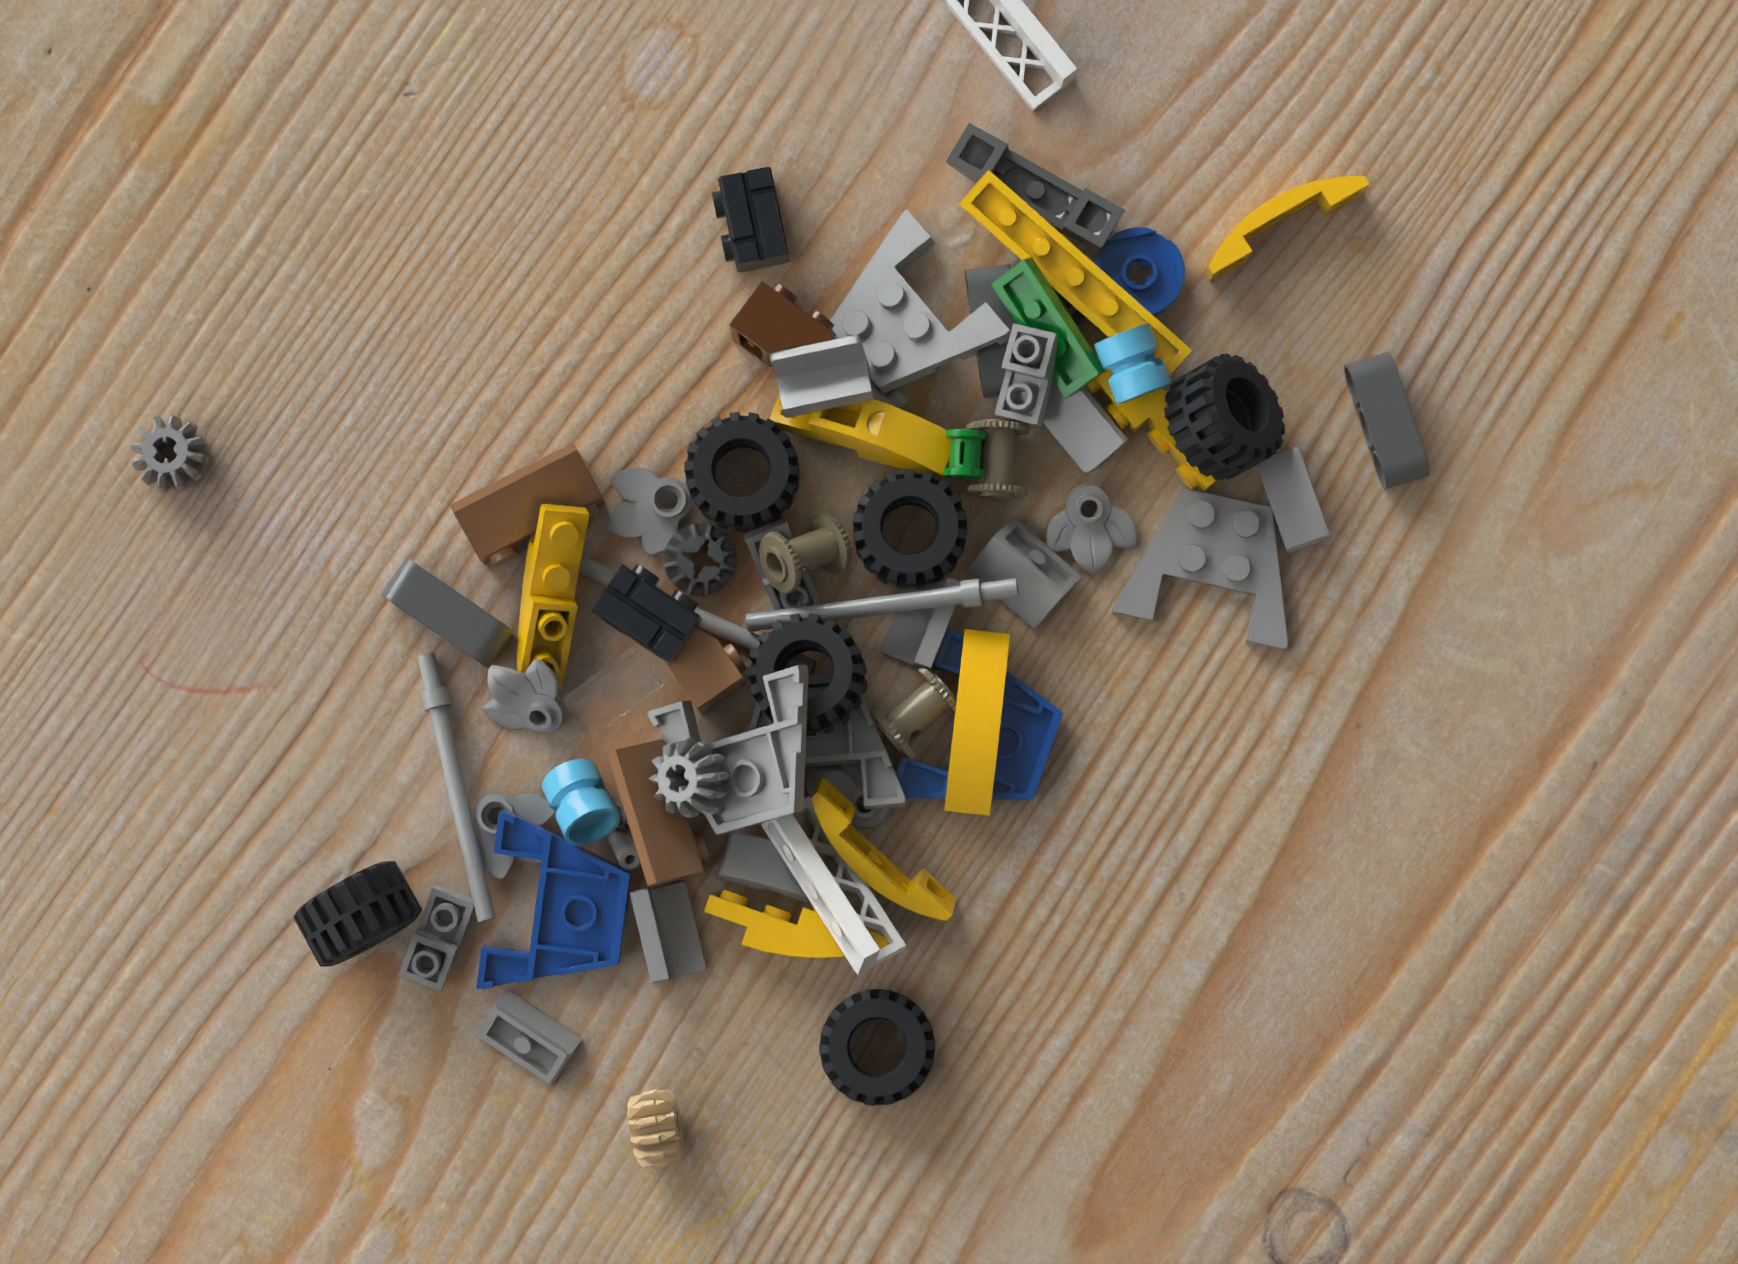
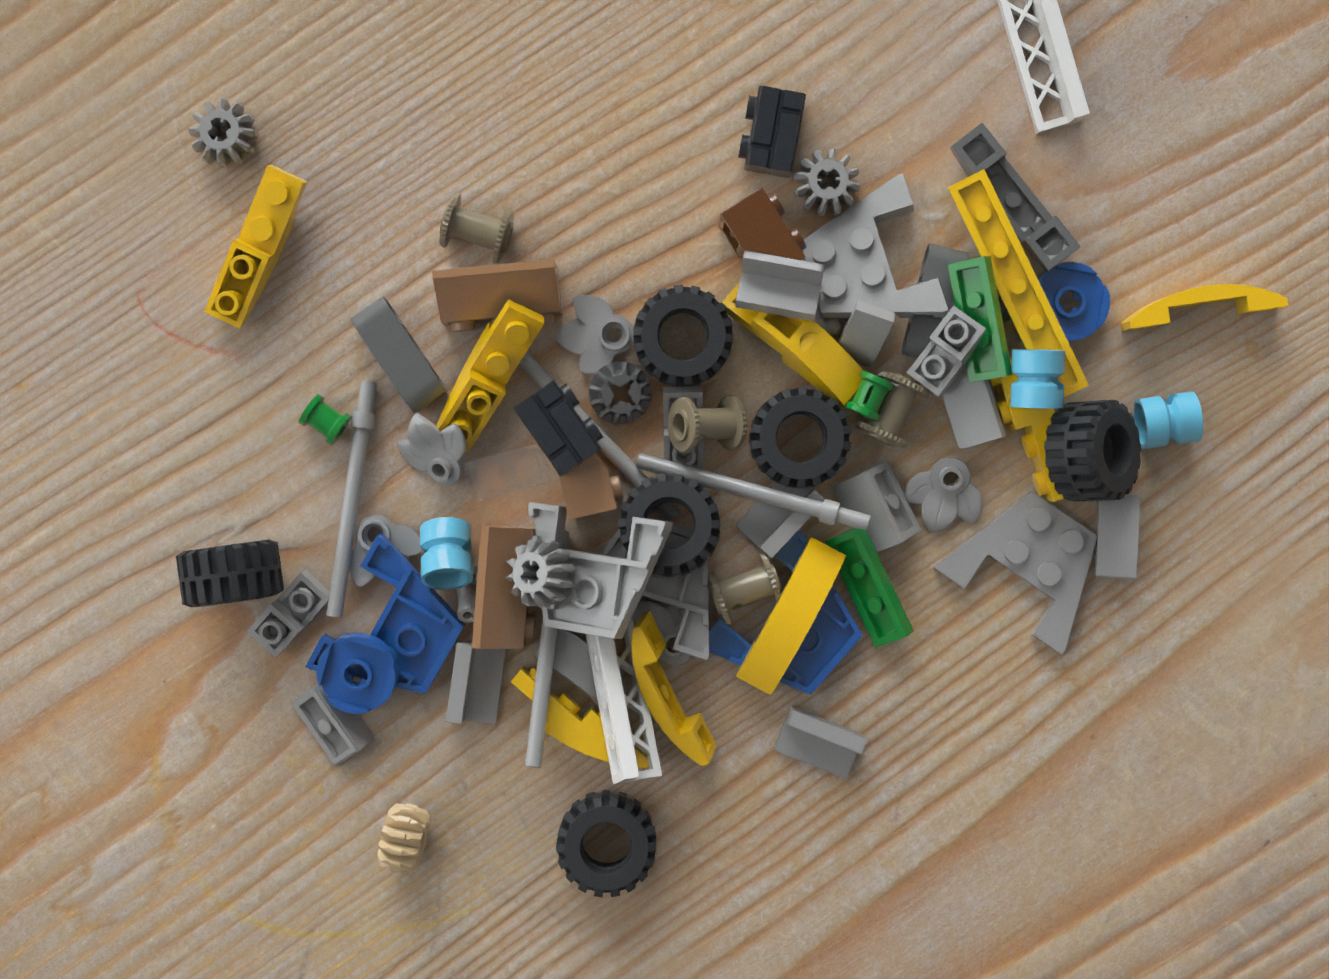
camera: 20 degrees right, 5 degrees up
dark grey beam [1344,352,1429,489] -> none
none -> yellow slope [204,165,308,329]
none -> green bush [298,394,352,445]
none -> blue plate [316,633,399,714]
none -> dark tan hose [439,193,514,264]
none -> light grey bar [525,530,569,768]
none -> light grey panel [774,706,868,778]
none -> light grey gear [793,148,861,216]
none -> green plate [825,528,914,648]
none -> light grey slope [837,300,895,367]
none -> medium azure wheel [1133,391,1203,449]

